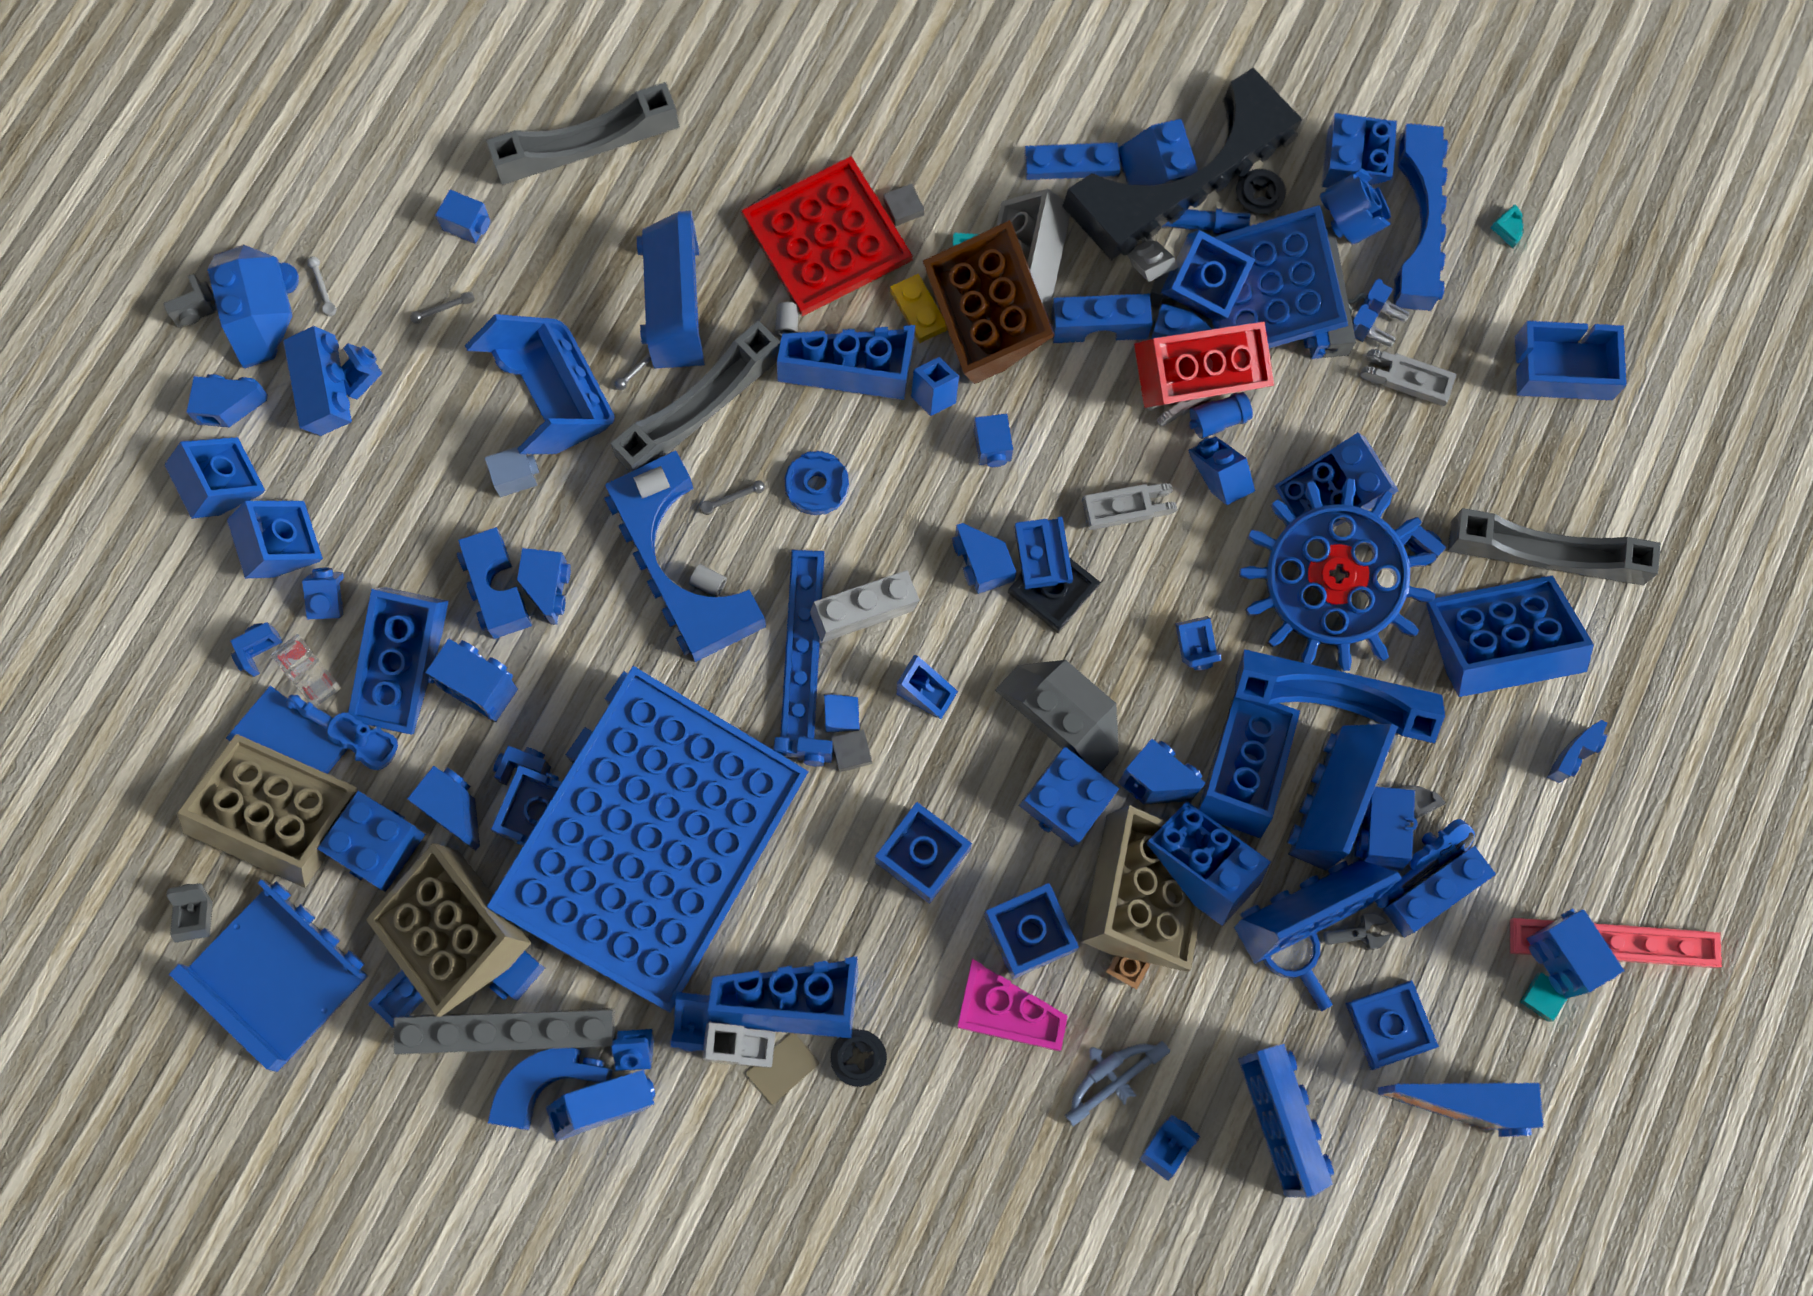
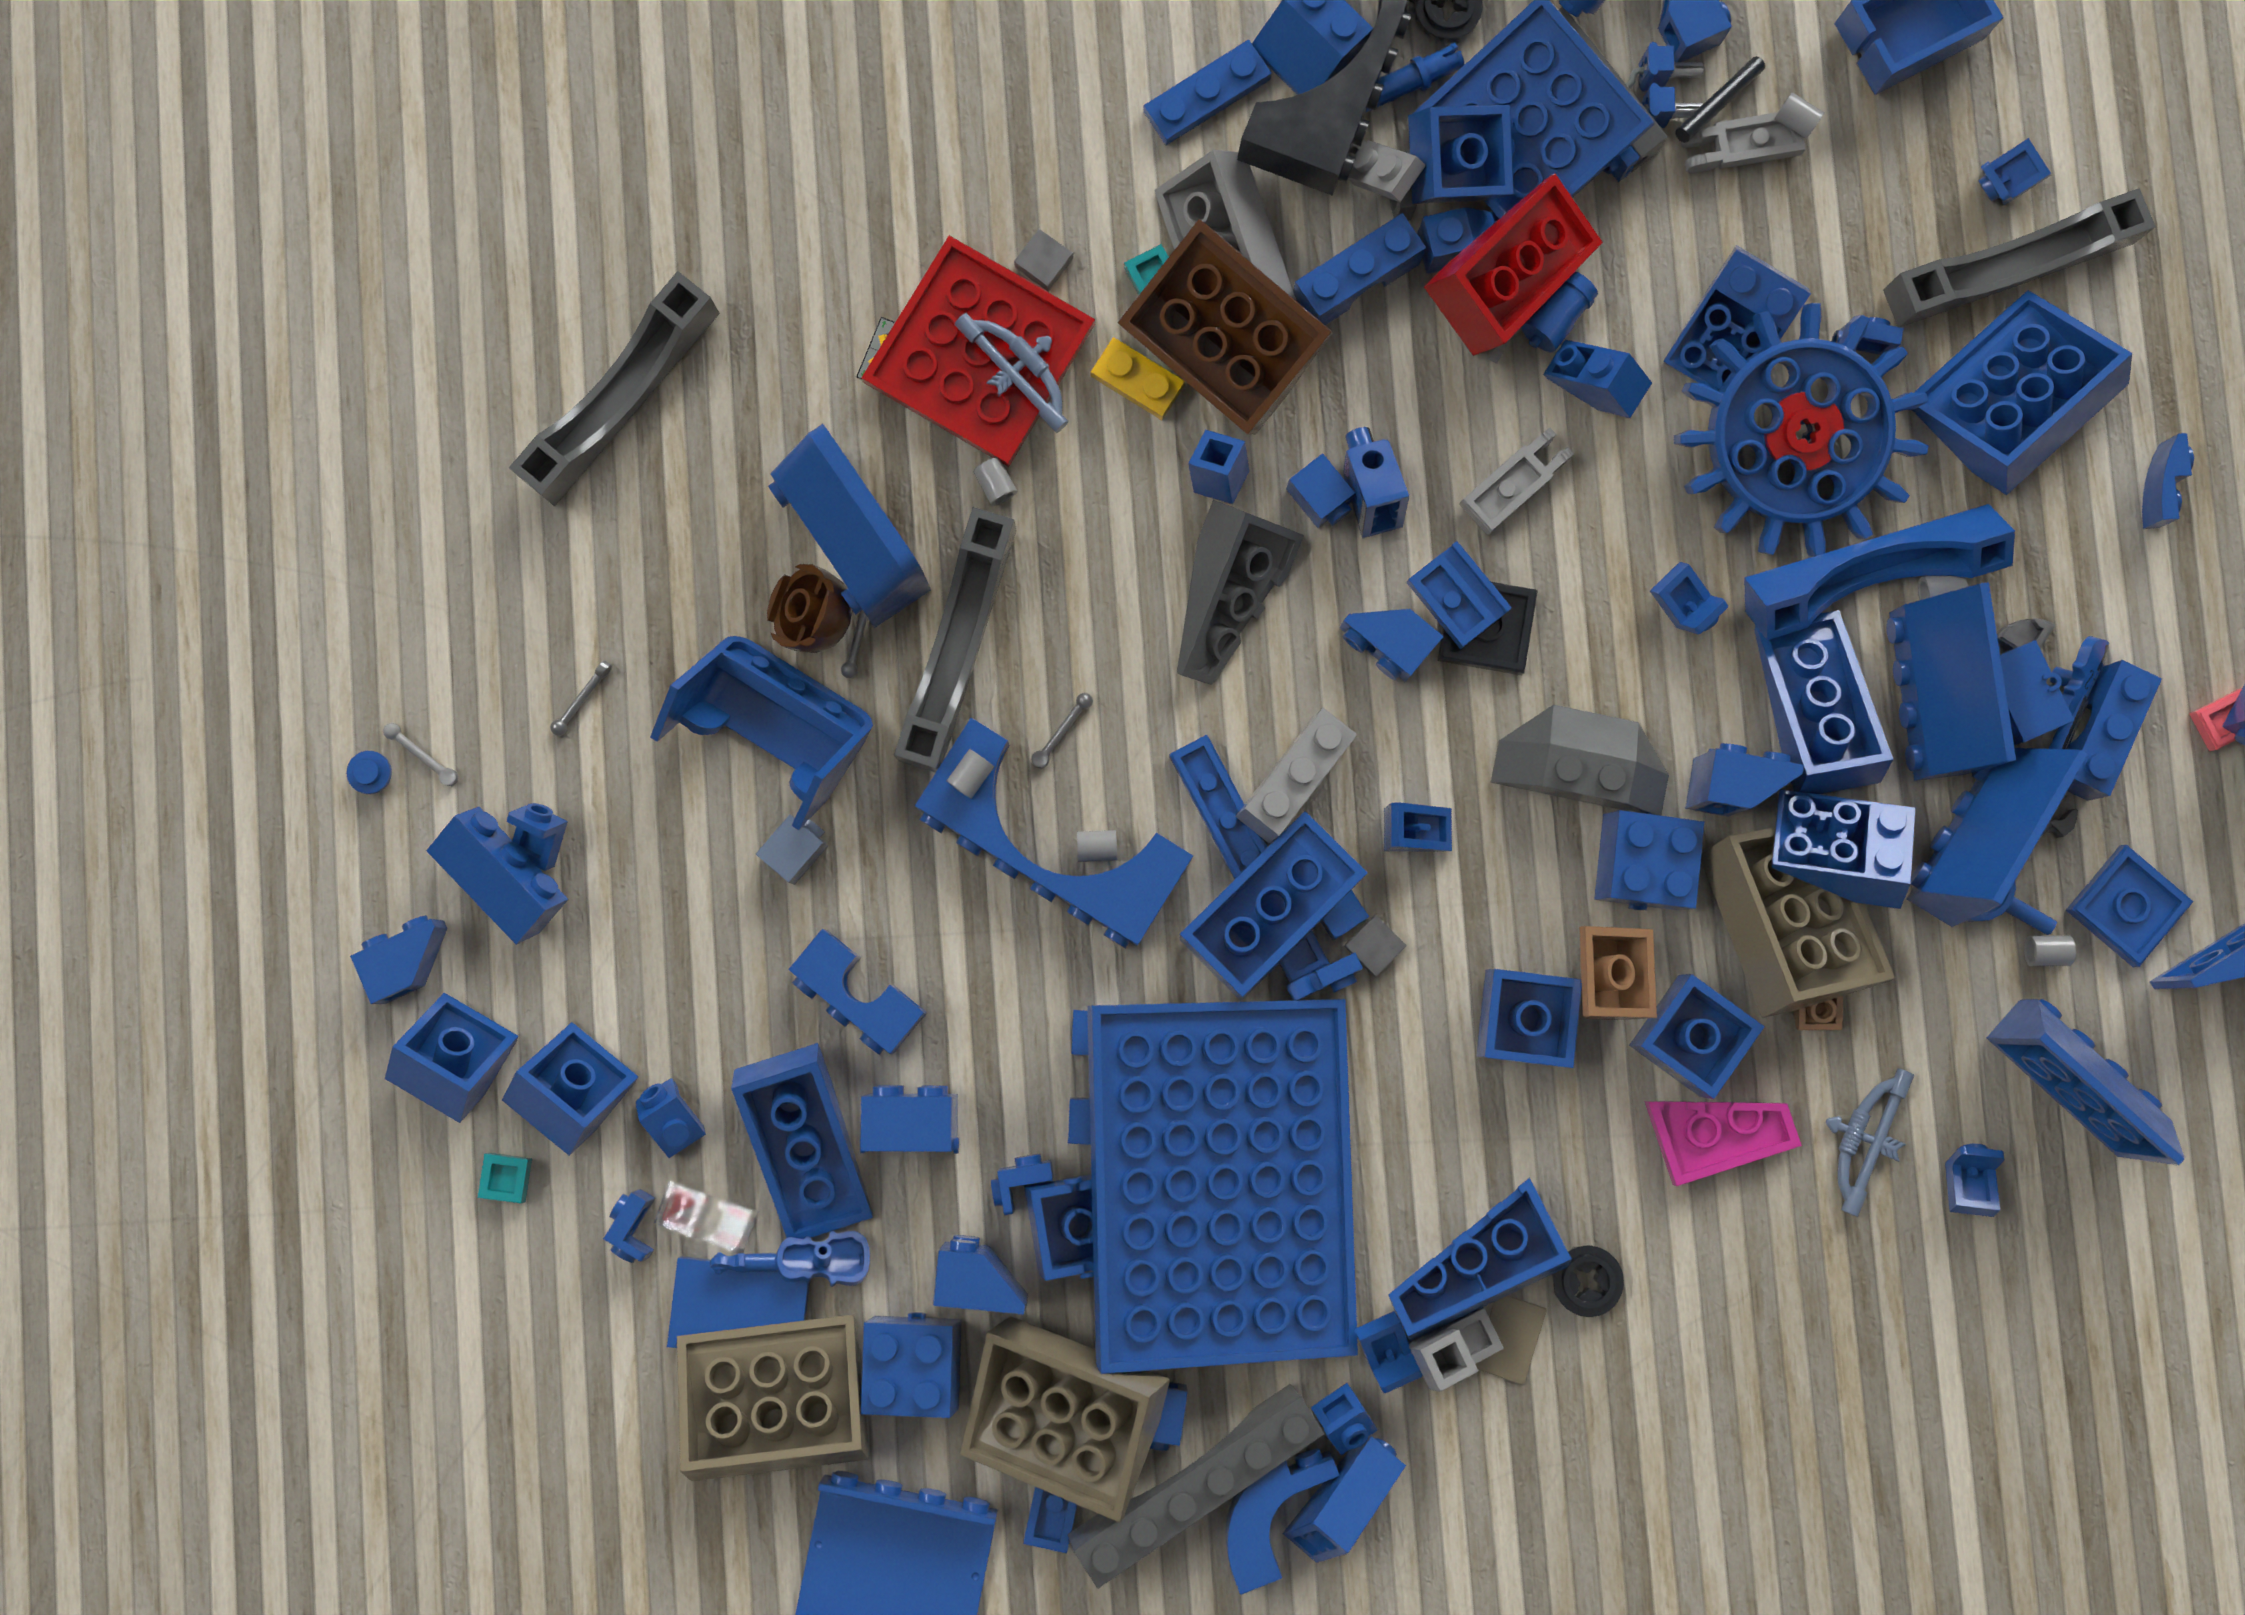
camera: 30 degrees left, 10 degrees up
dark grey bracket [163,273,215,327] -> none
dark grey bracket [167,883,213,943] -> none
blue wedge [207,245,293,369] -> none
blue brick [435,189,490,244] -> none
blue slope [517,548,571,625] -> none
blue wedge [777,325,915,400] -> none
blue tile [784,451,849,515] -> none
none -> teal tile [478,1153,532,1204]
none -> reddish brown cylinder [767,564,853,653]
none -> sand blue piece [955,313,1068,433]
none -> dark grey wedge [1177,499,1304,685]
none -> blue slope [1180,811,1368,1001]
none -> blue torso [1343,427,1409,538]
none -> medium nougat slope [1579,926,1657,1020]
none -> black bar [1675,56,1765,143]
none -> light grey hinge [1774,92,1824,139]
none -> blue bracket [1978,138,2051,206]
none -> light grey hinge [2024,935,2076,966]

